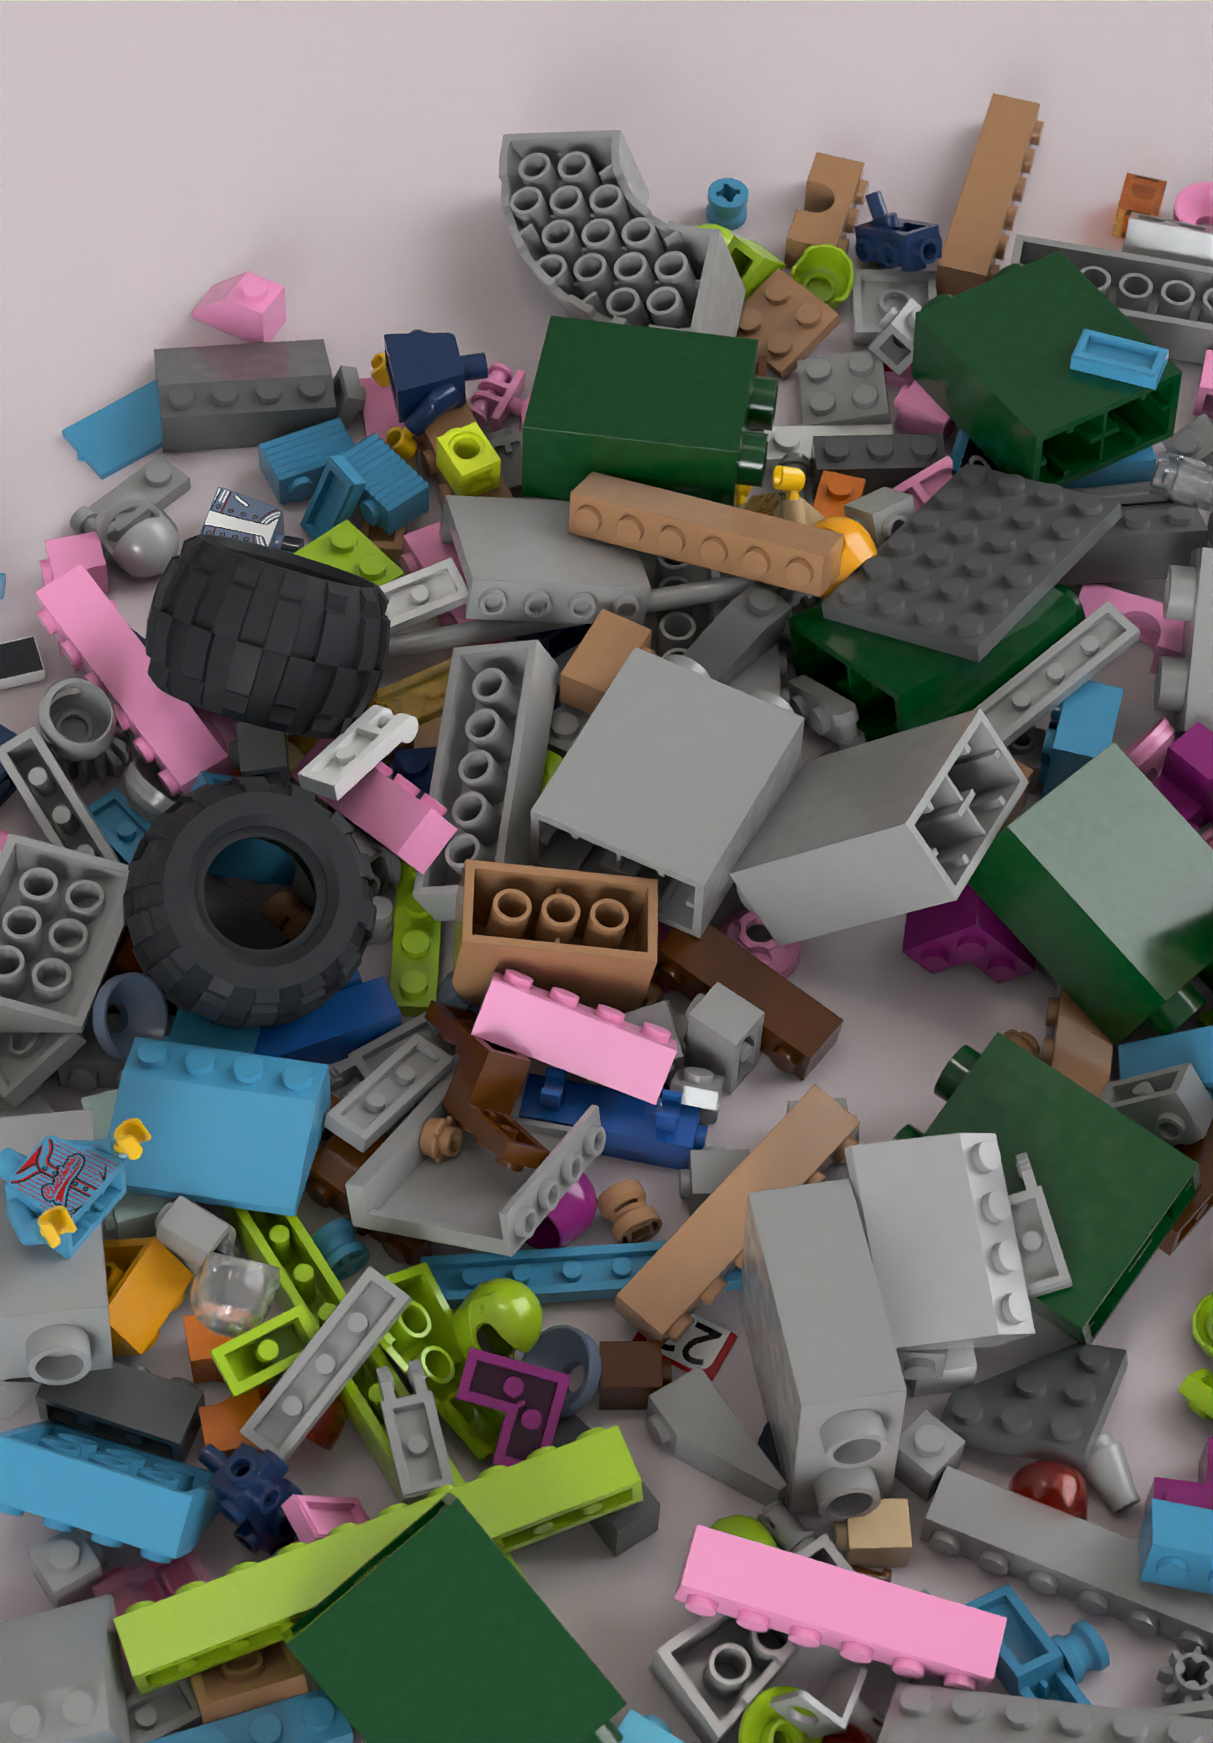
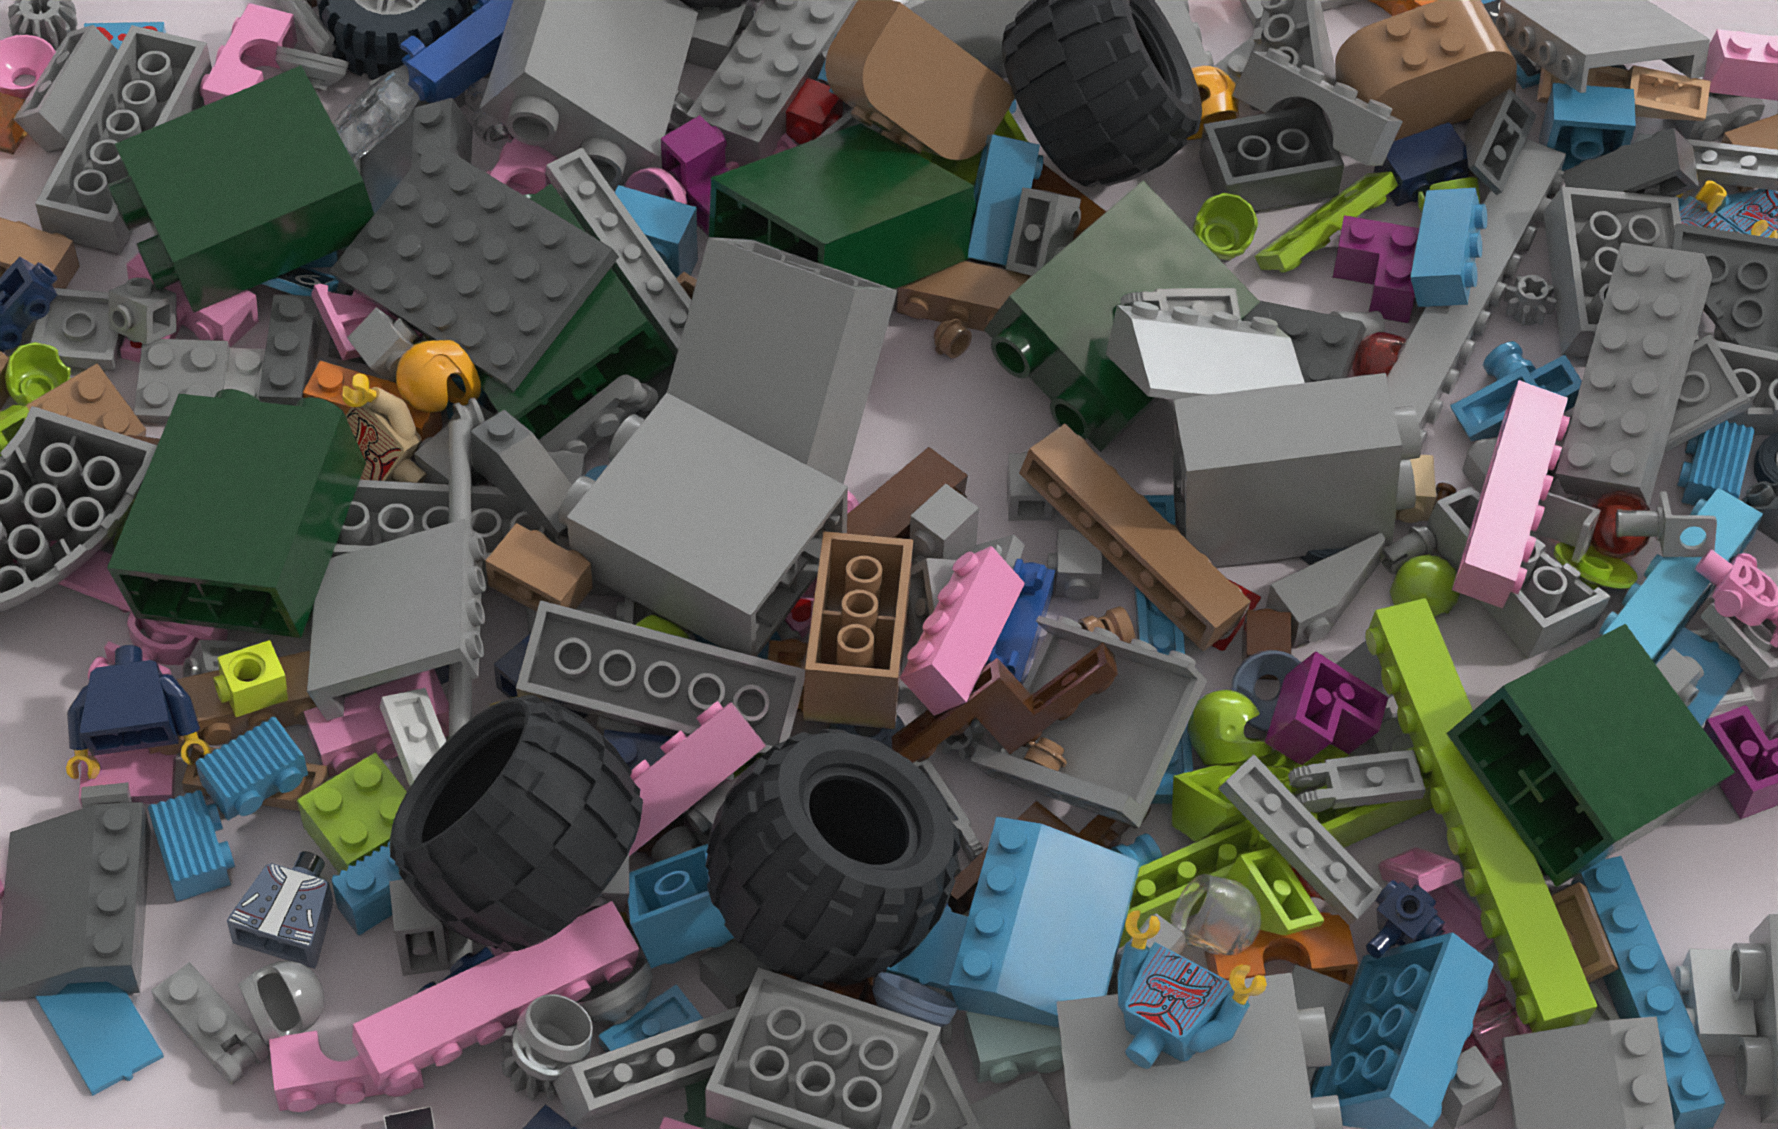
camera: 85 degrees left, 0 degrees up
white plate [297,705,418,801] -> none
dark azure tile [300,455,367,540] -> none
light grey plate [324,1033,454,1153] -> none
medium nougat brick [568,471,844,597] -> none
dark azure tile [1070,329,1169,390] -> none

